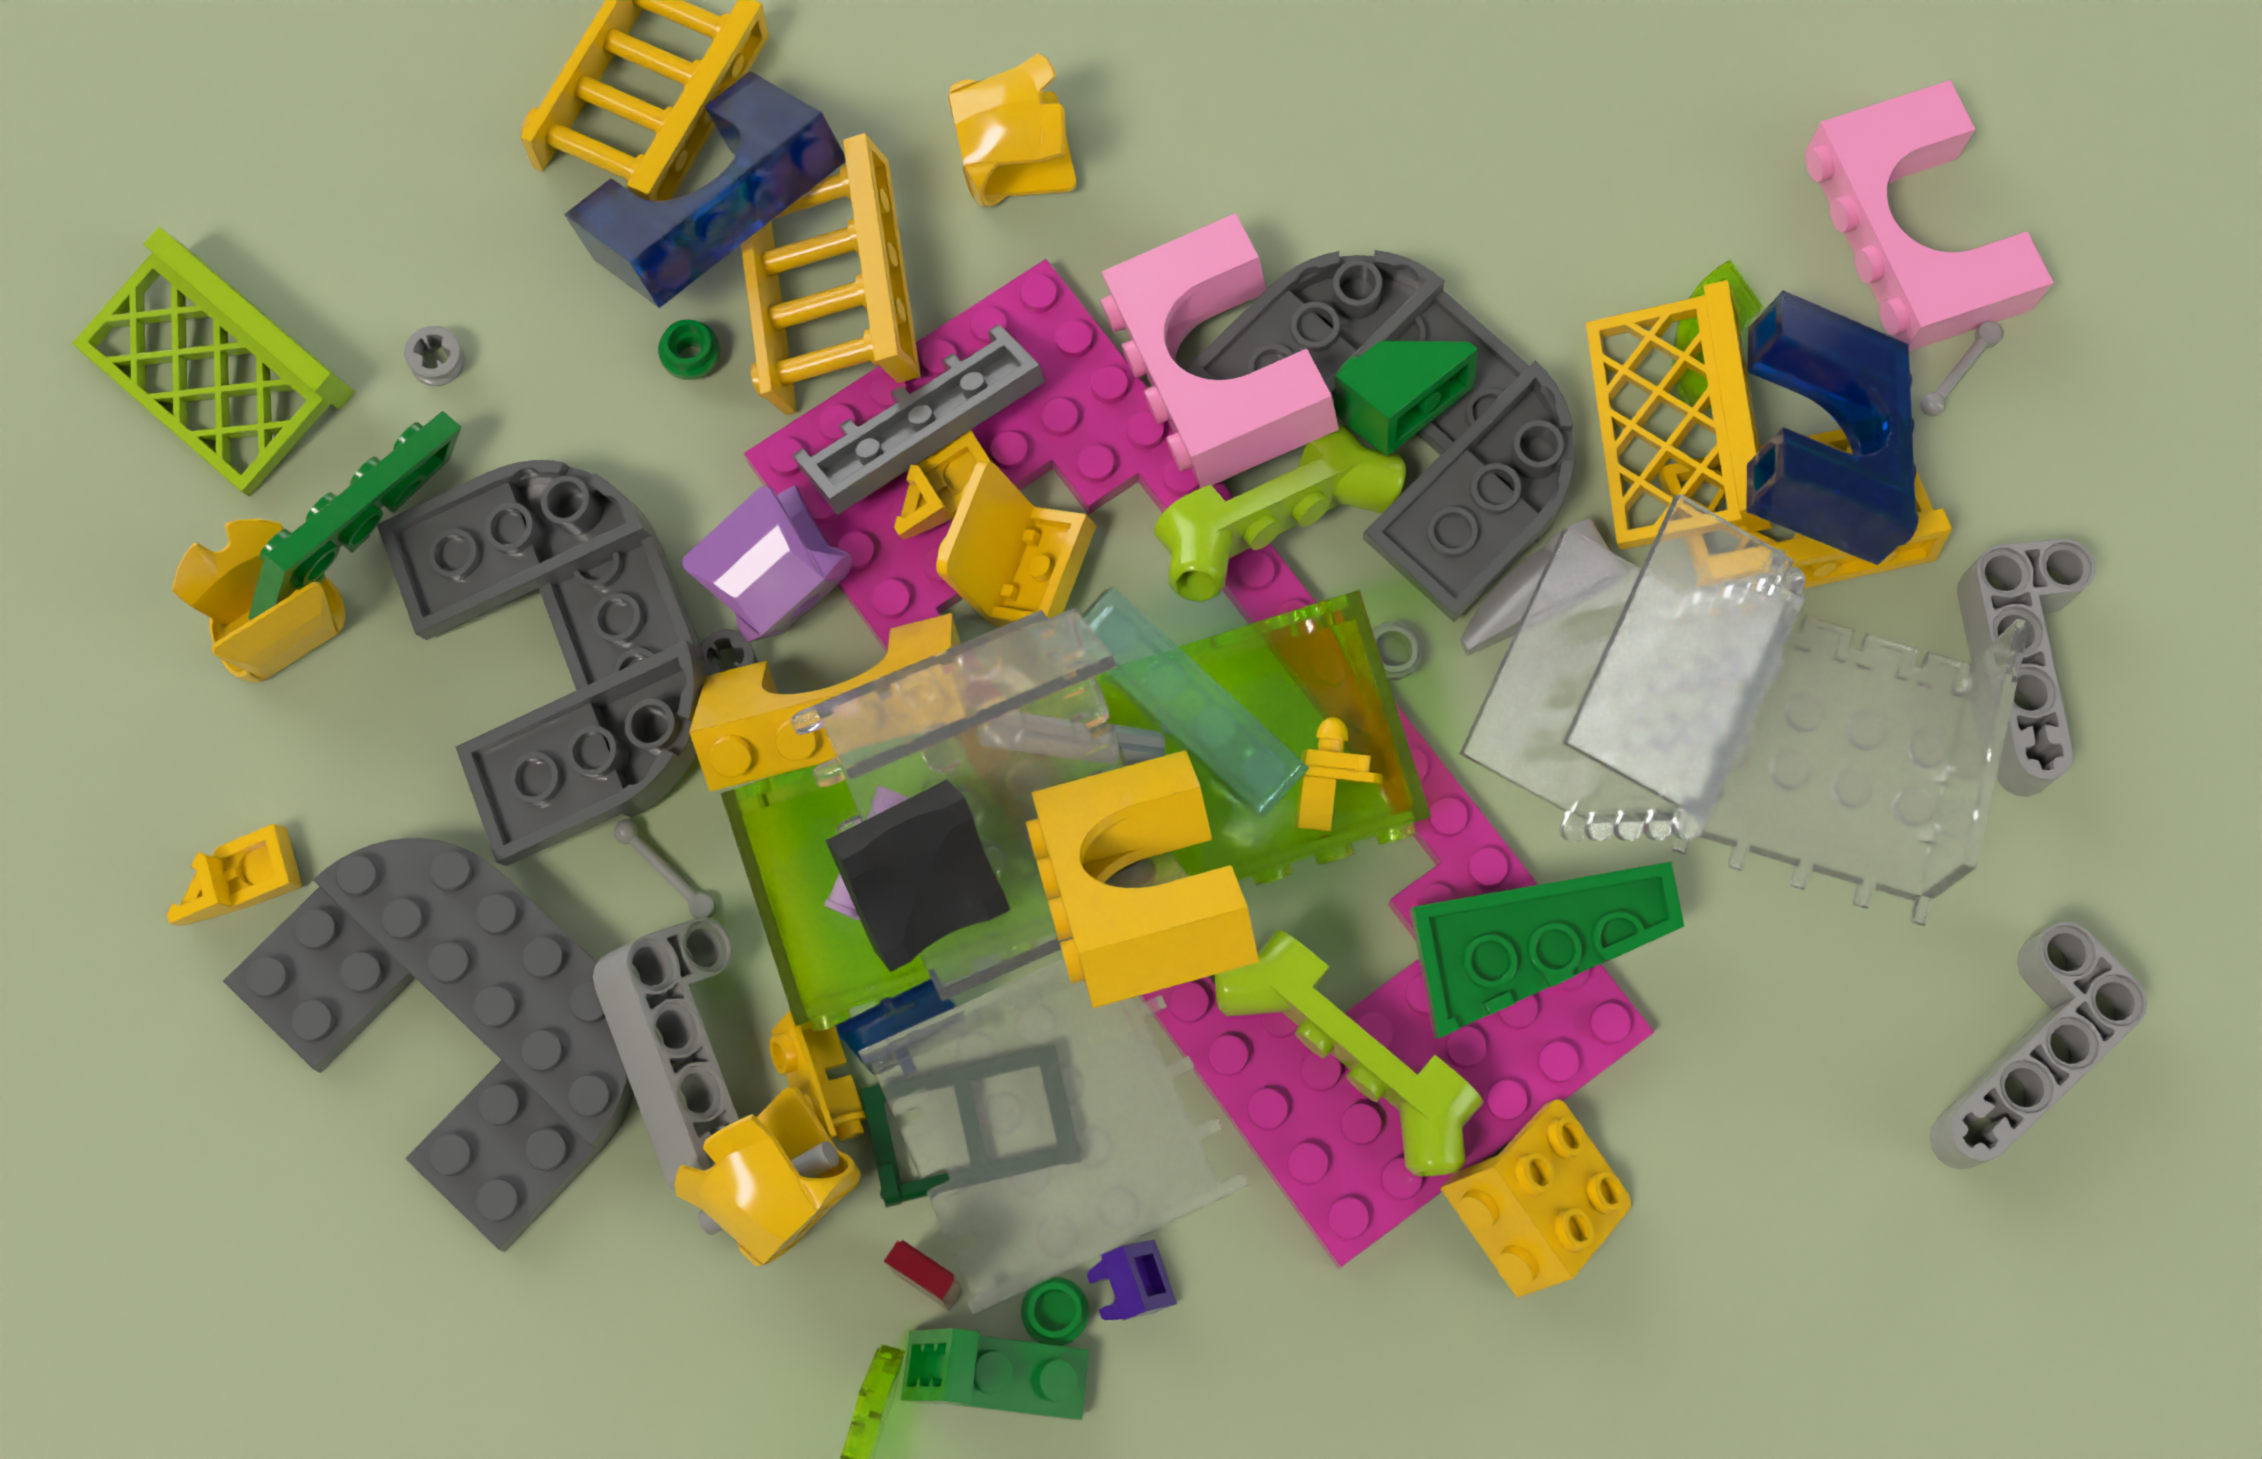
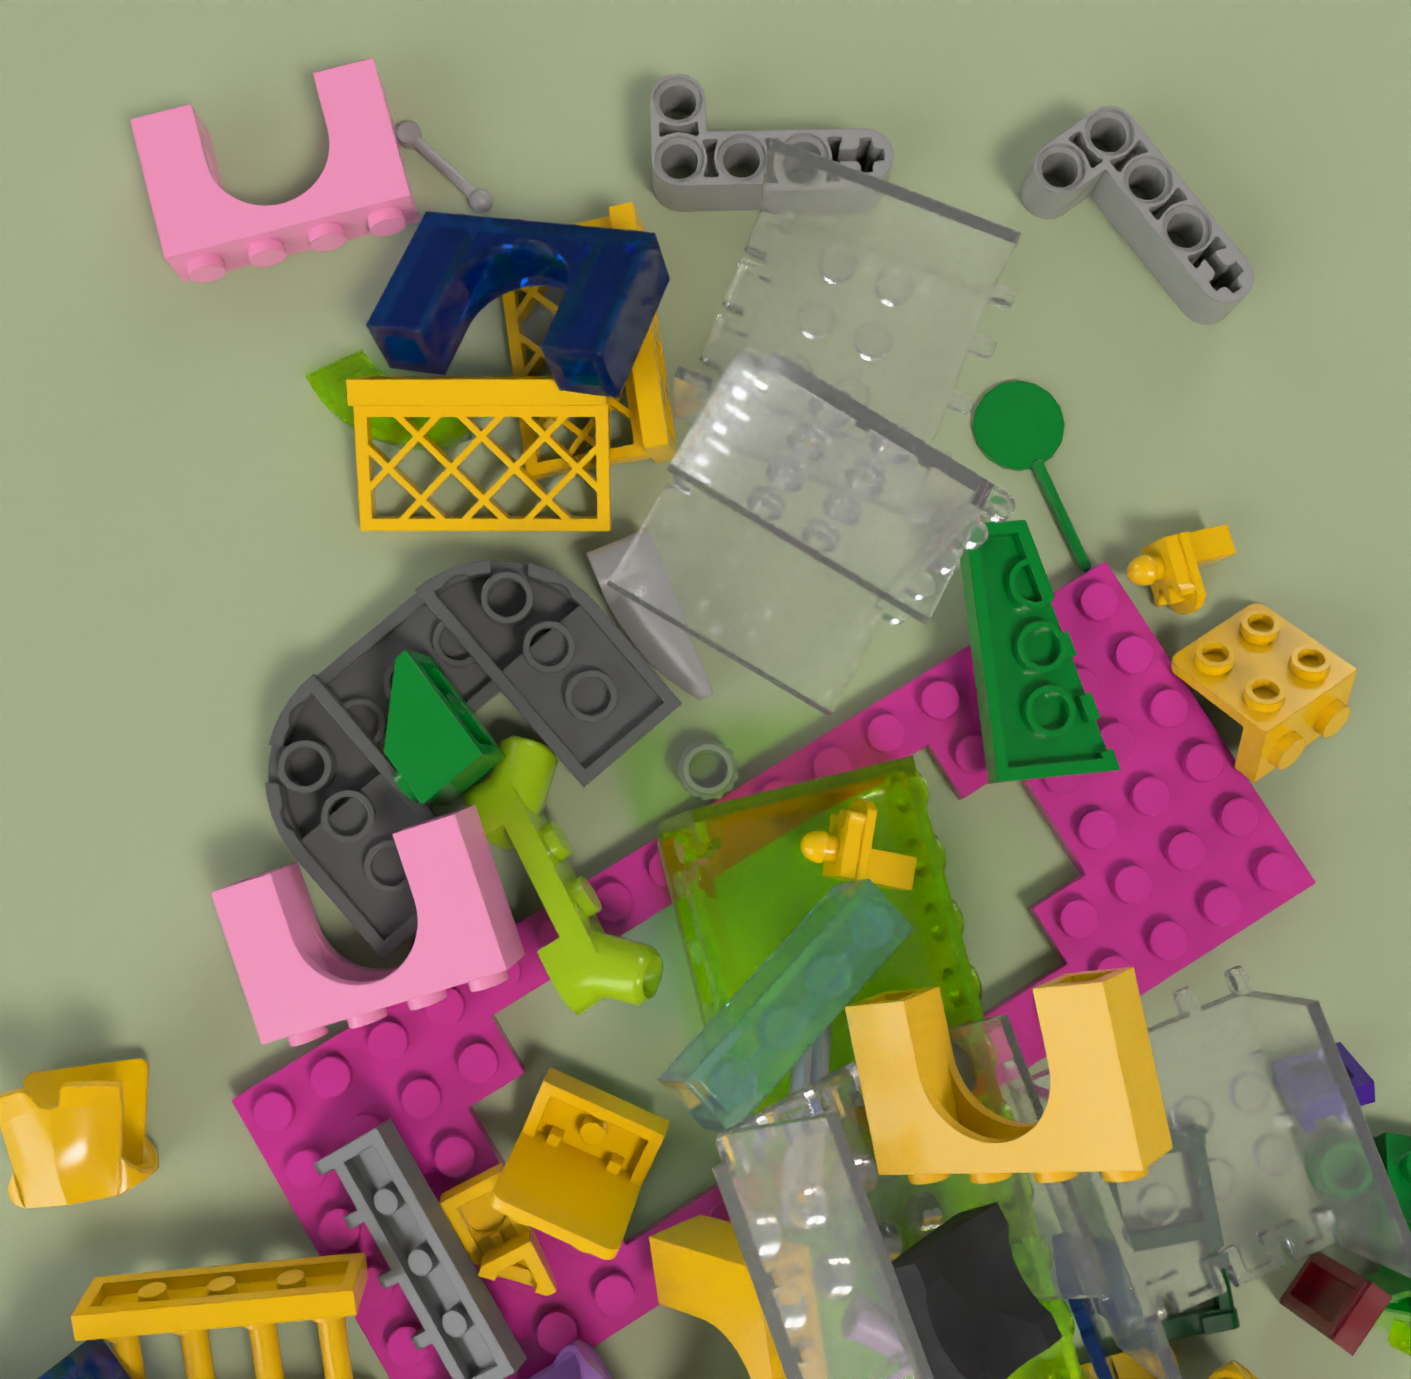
camera: 90 degrees left, 10 degrees up
lime plate [1215,929,1483,1177] -> none
none -> green piece [972,381,1091,572]
none -> yellow piece [1127,524,1236,615]

